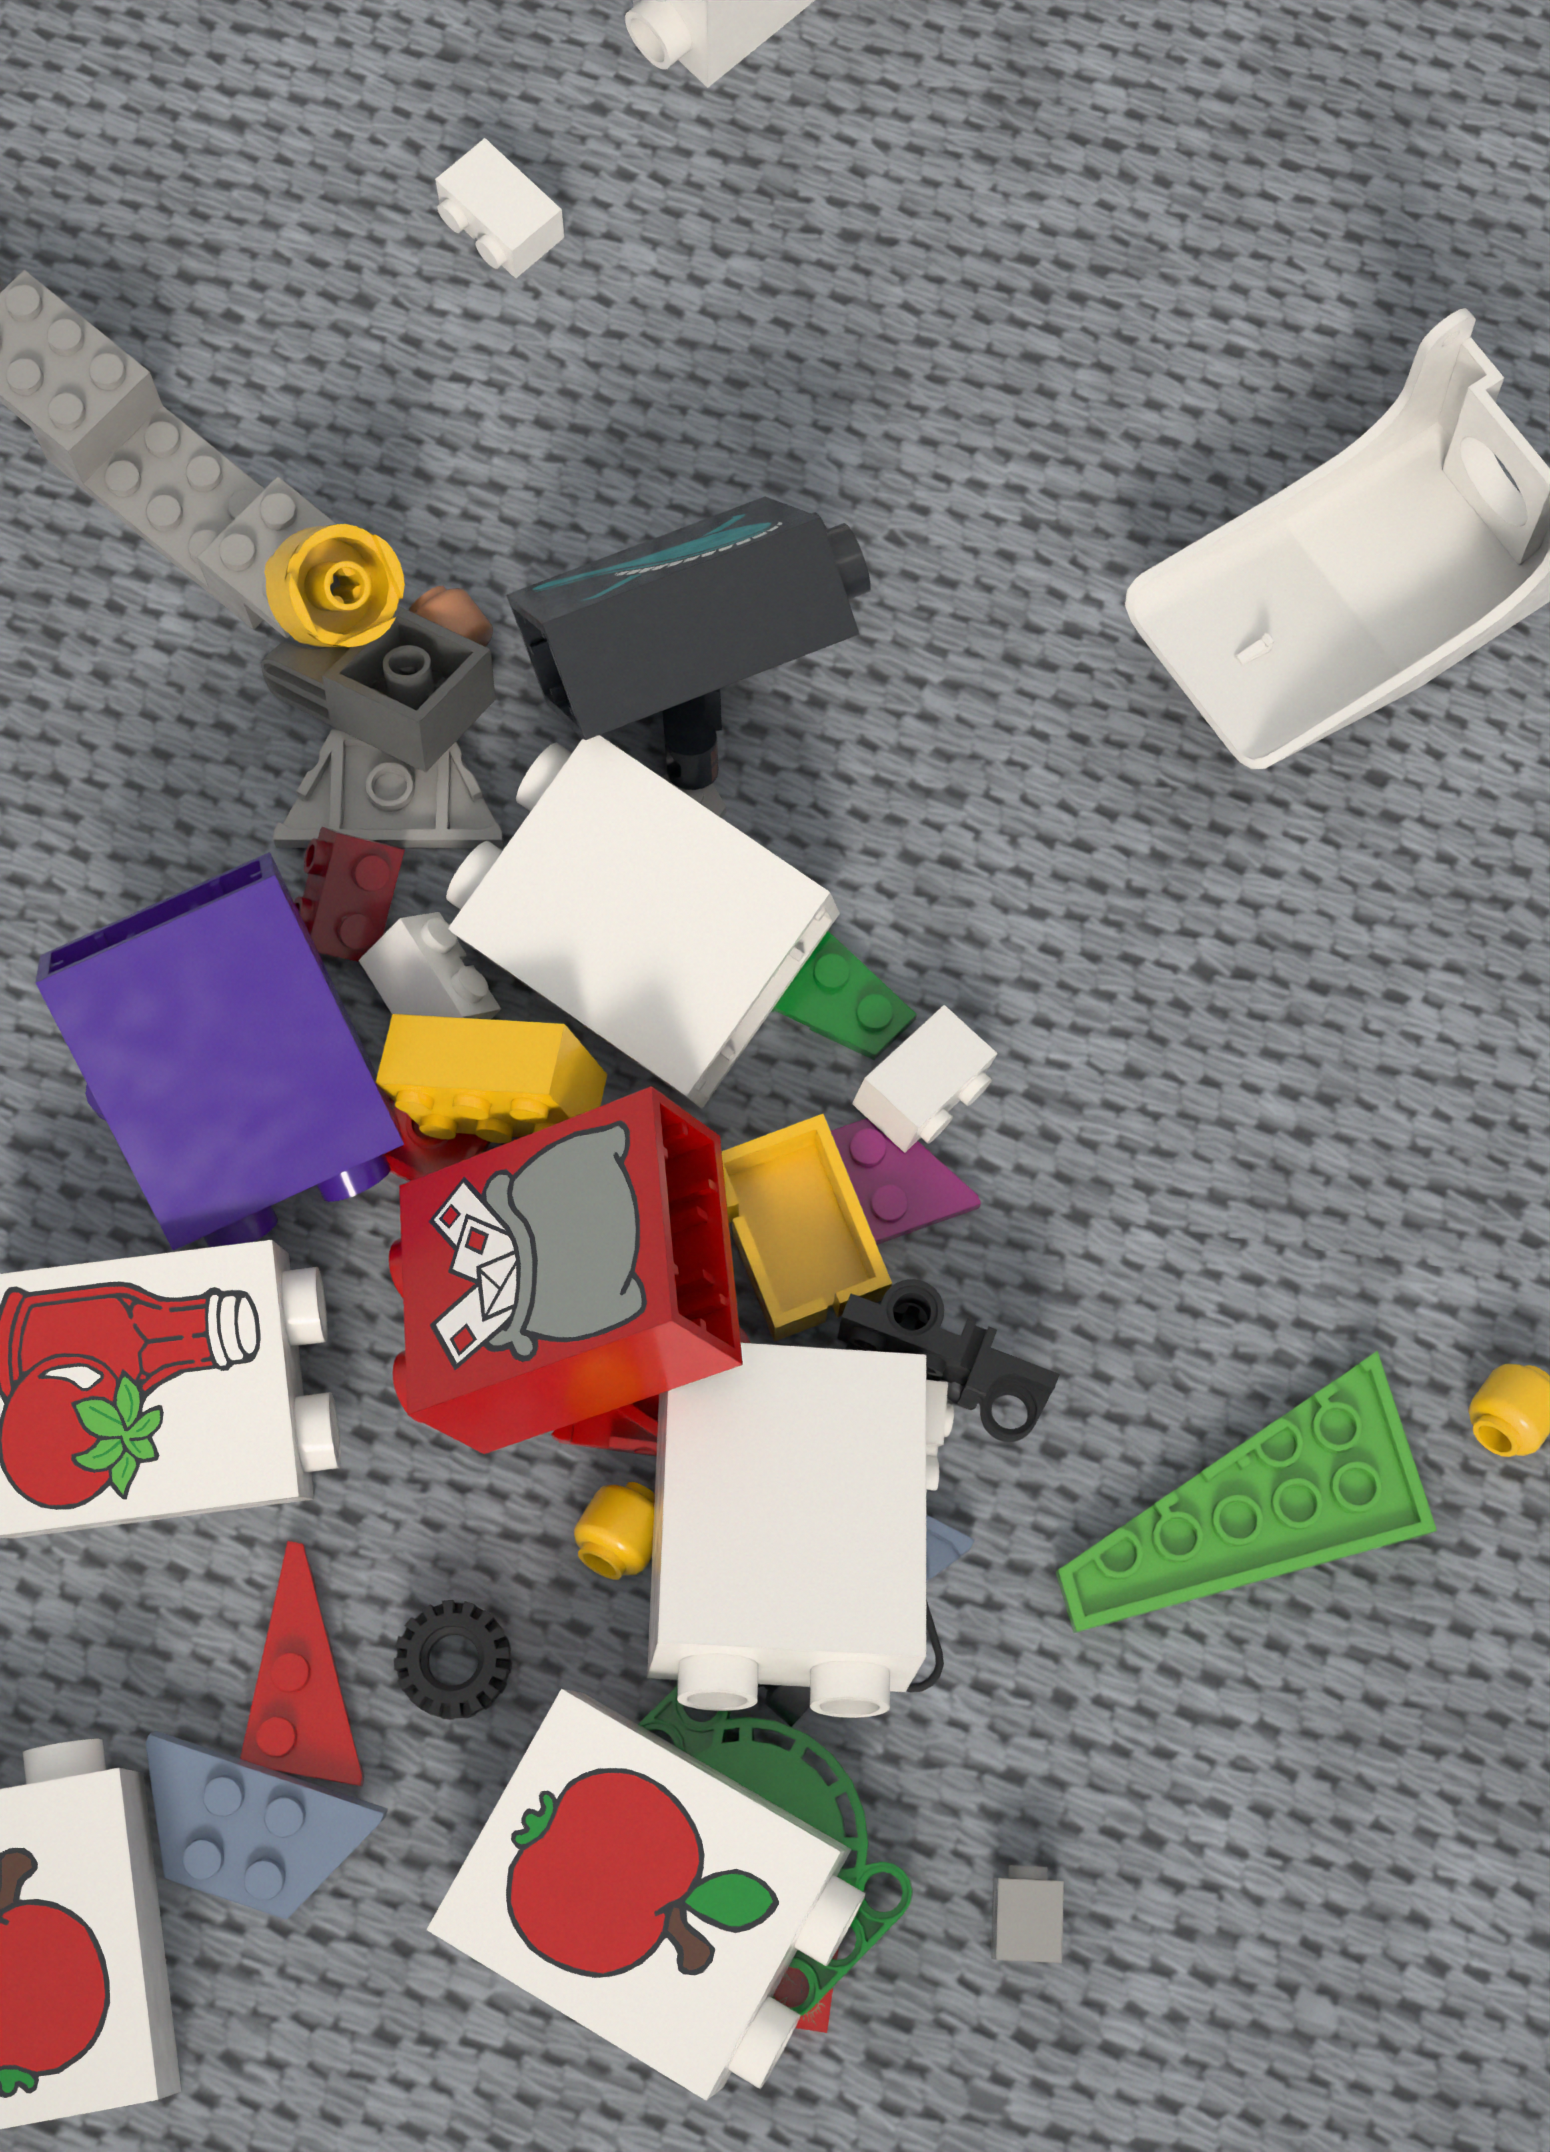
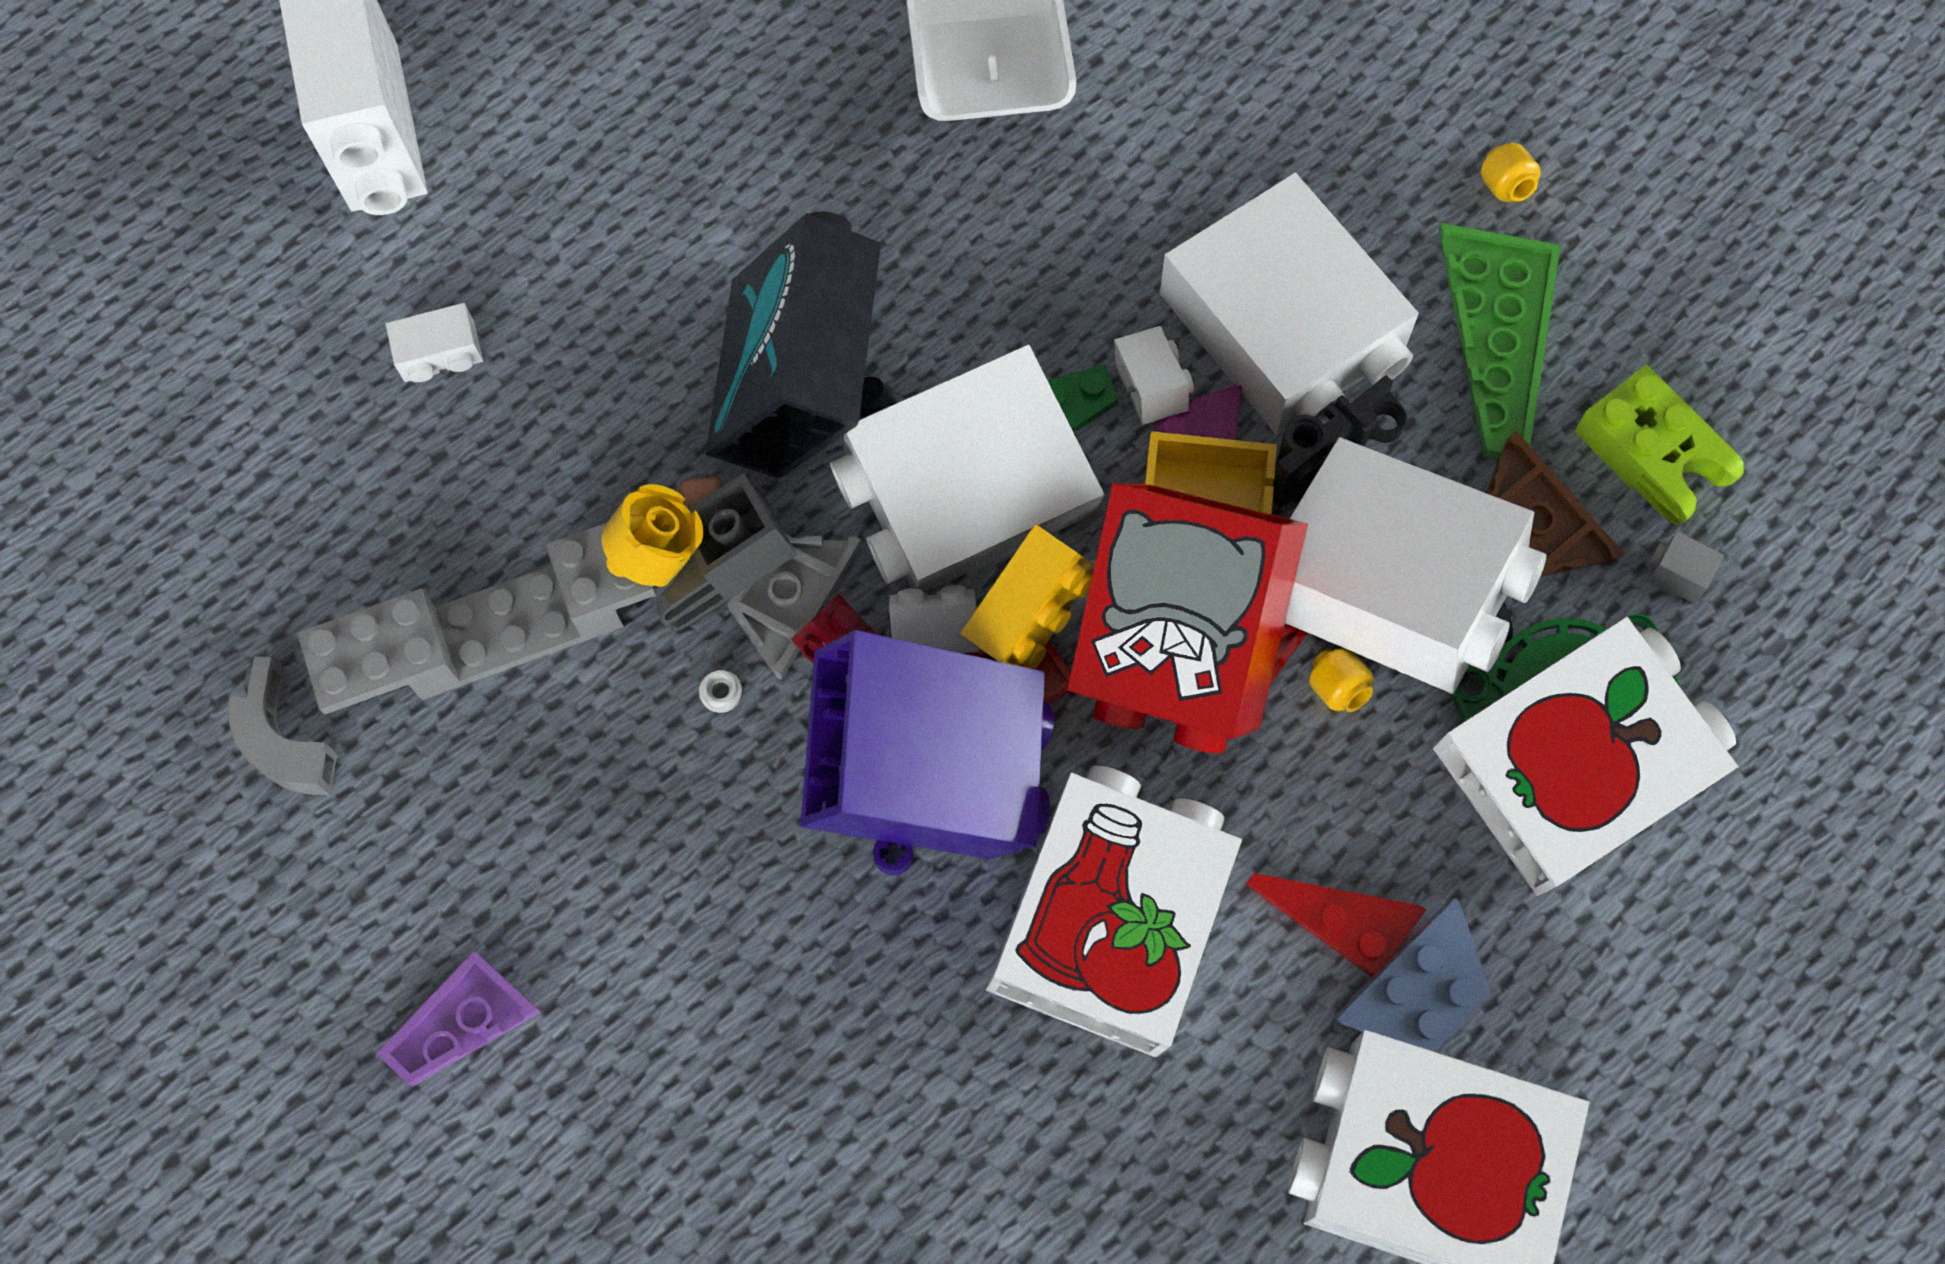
camera: 55 degrees left, 5 degrees down
black tyre [394,1600,512,1720] -> none
none -> white plate [699,670,743,713]
none -> white brick [1160,172,1419,435]
none -> reddish brown wing [1485,431,1624,577]
none -> lime brick [1574,364,1744,524]

